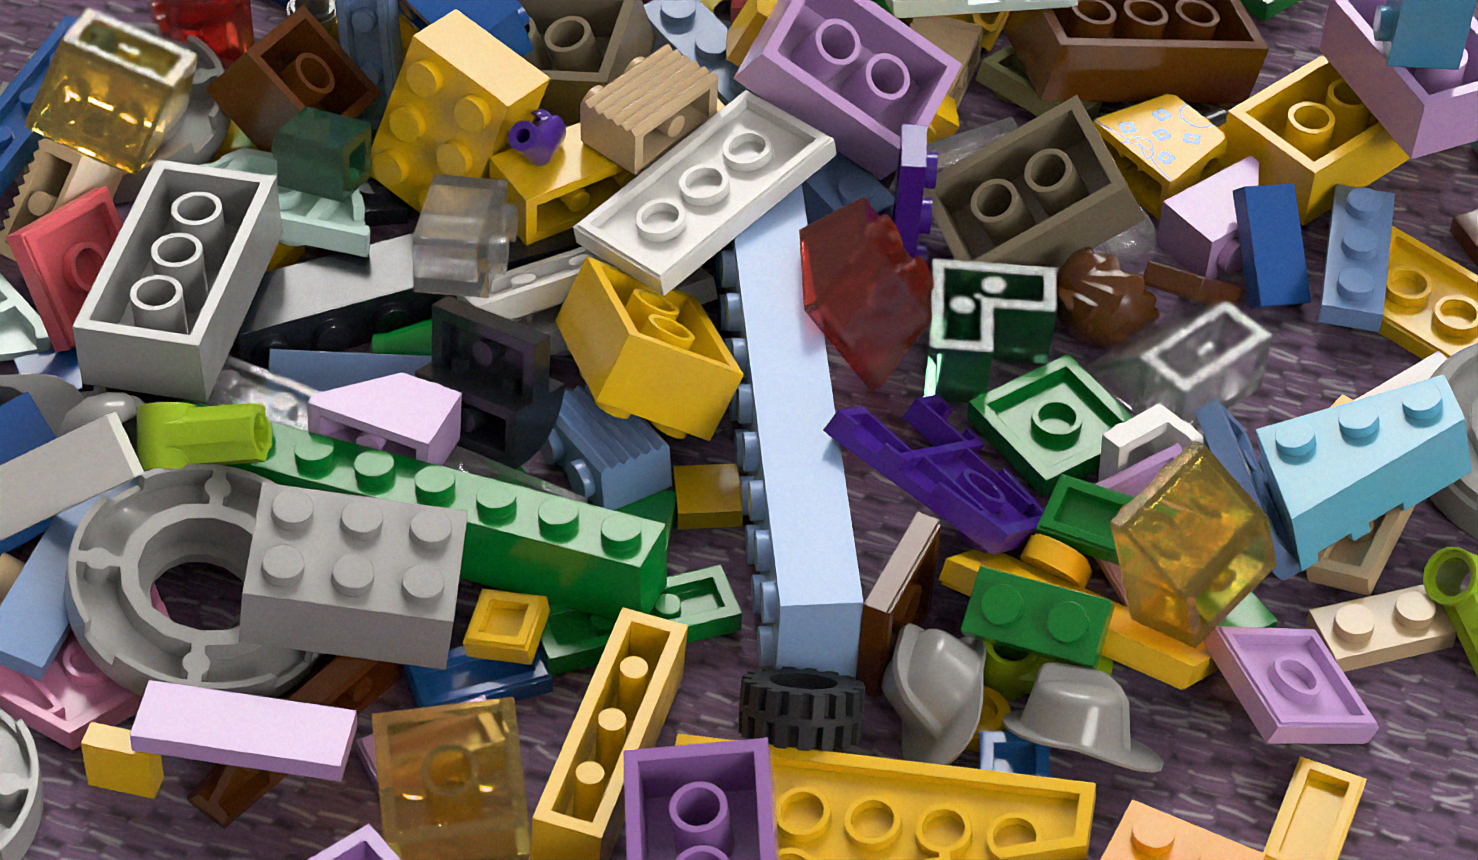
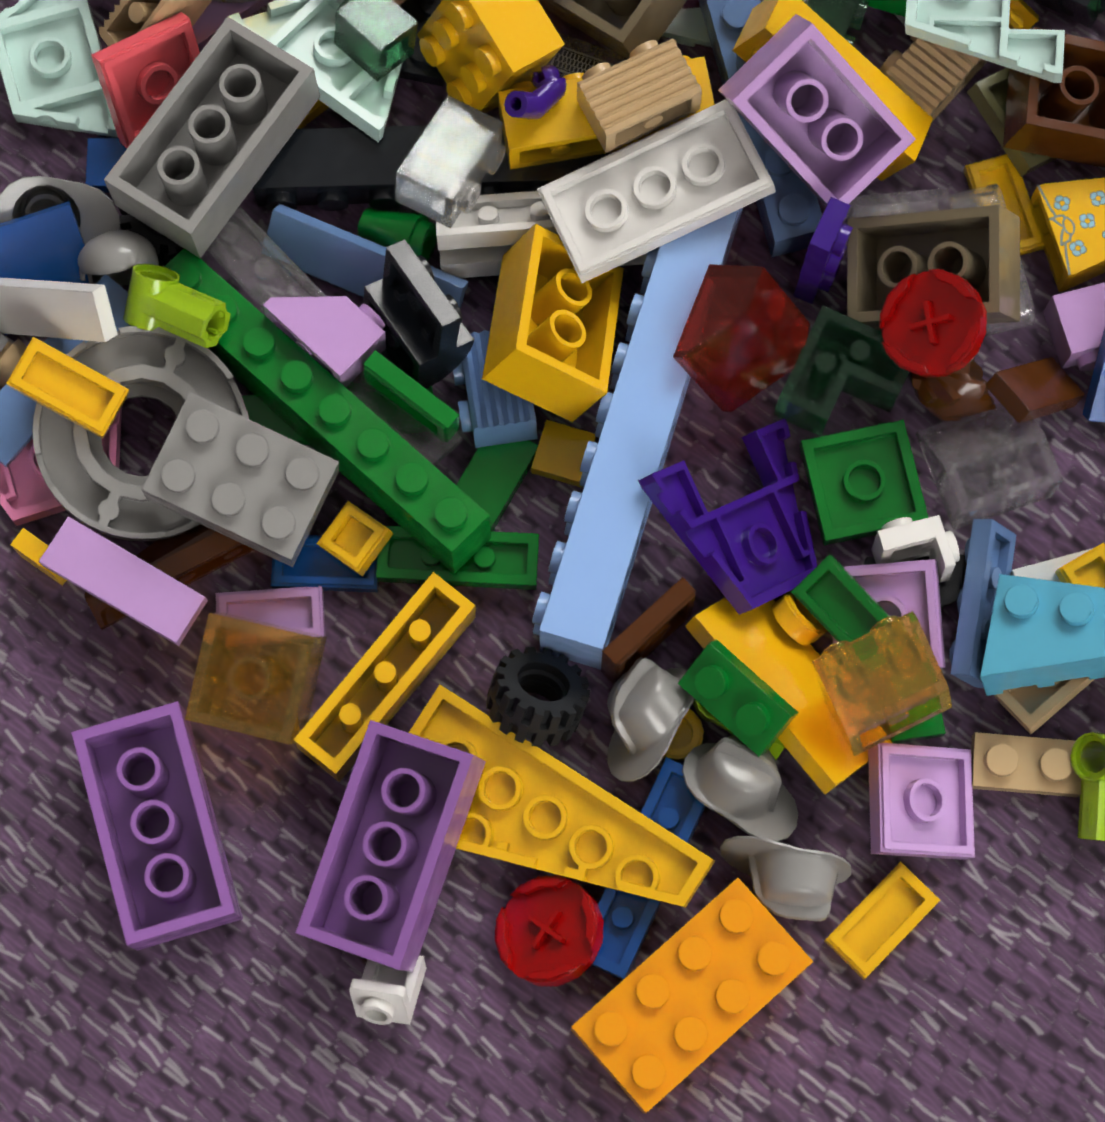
camera: 25 degrees right, 30 degrees up
none -> yellow tile [6,337,130,438]
none -> green tile [363,350,459,443]
none -> light grey piece [720,836,851,922]
none -> red tile [879,269,987,378]

